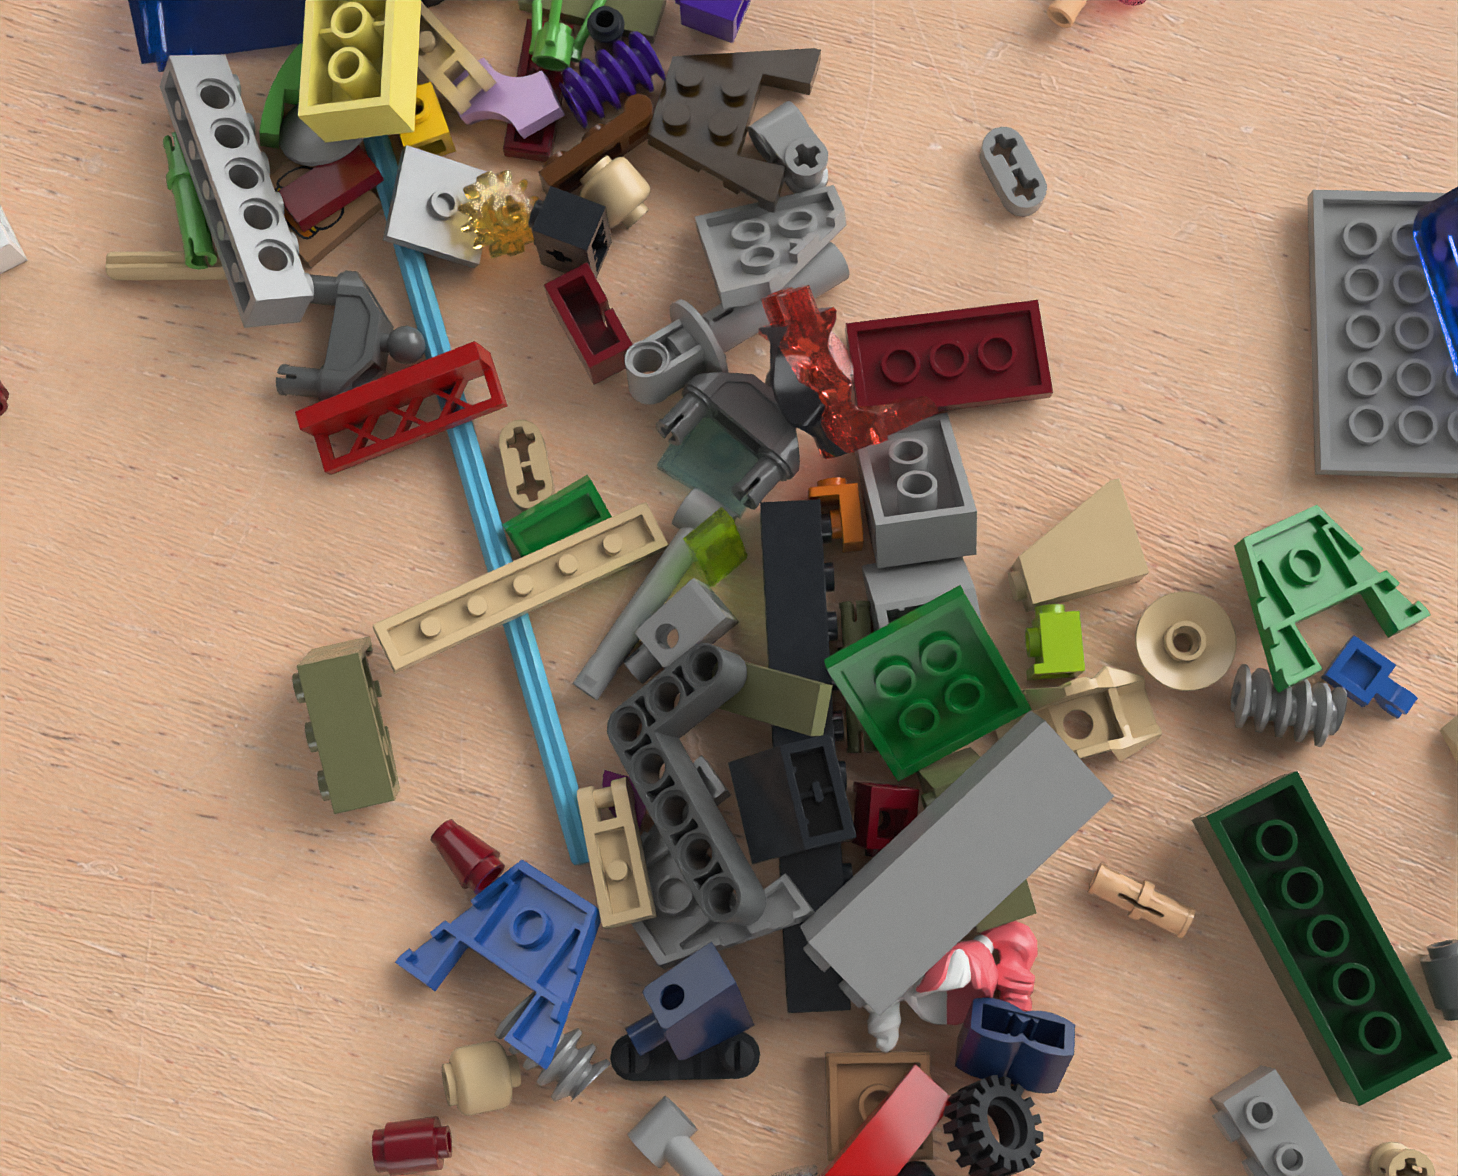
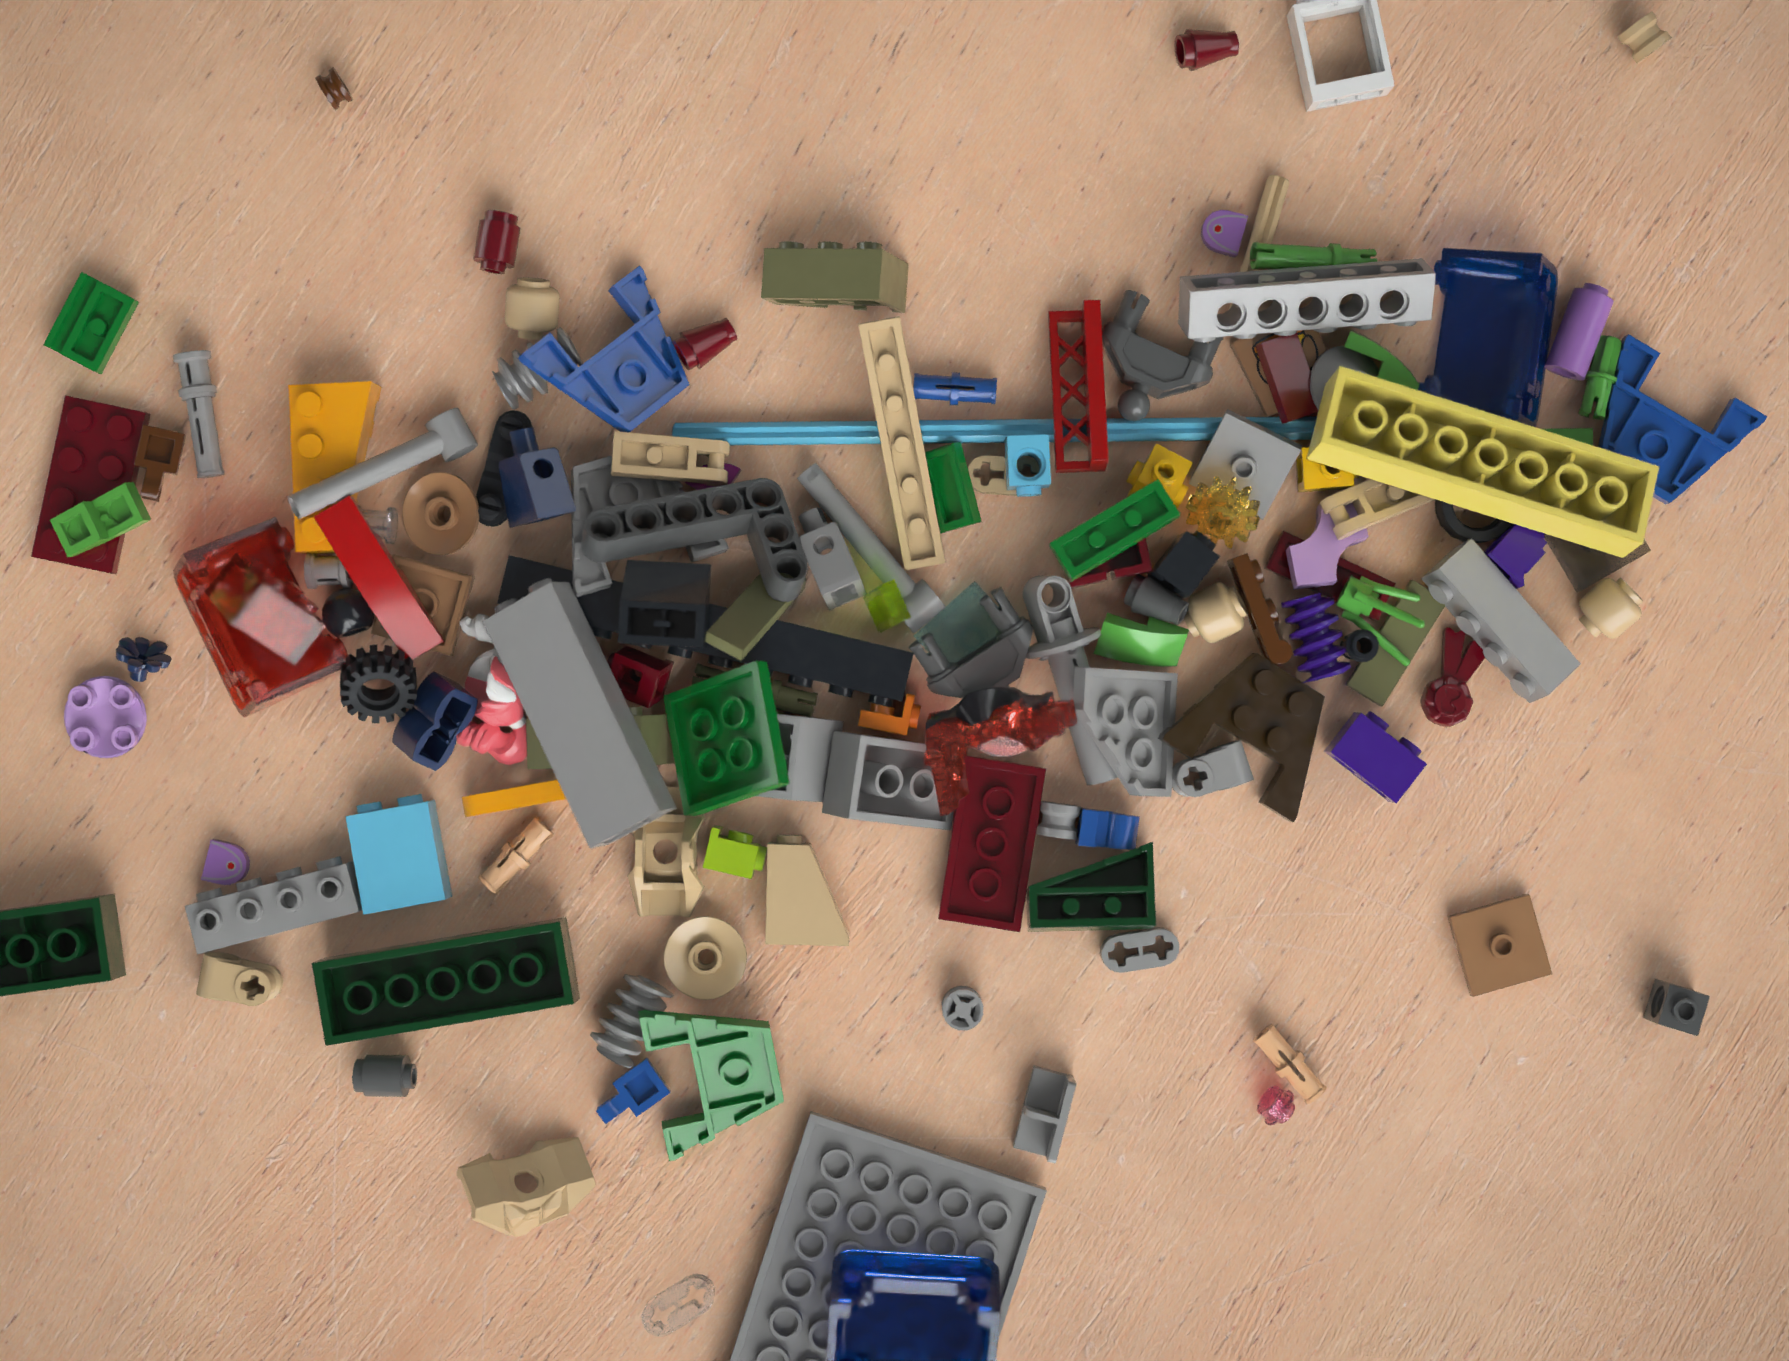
camera: 105 degrees right, 10 degrees up
none -> medium azure brick [345,794,452,915]
none -> medium nougat dish [402,472,479,555]
none -> light orange beam [461,780,566,817]
none -> blue pin [913,372,997,405]
none -> light grey wheel [942,986,983,1030]
none -> medium azure brick [1004,434,1051,497]
none -> light grey panel [1013,1065,1076,1164]
none -> dark green wedge [1026,842,1156,932]
none -> light grey wheel [1036,801,1081,840]
none -> green plate [1049,479,1180,582]
none -> blue leg [1075,807,1140,850]
none -> bright green slope [1094,613,1189,666]
none -> dark grey cone [1124,574,1189,625]
none -> yellow brick [1126,443,1193,509]
none -> medium lavender tile [1201,210,1248,258]

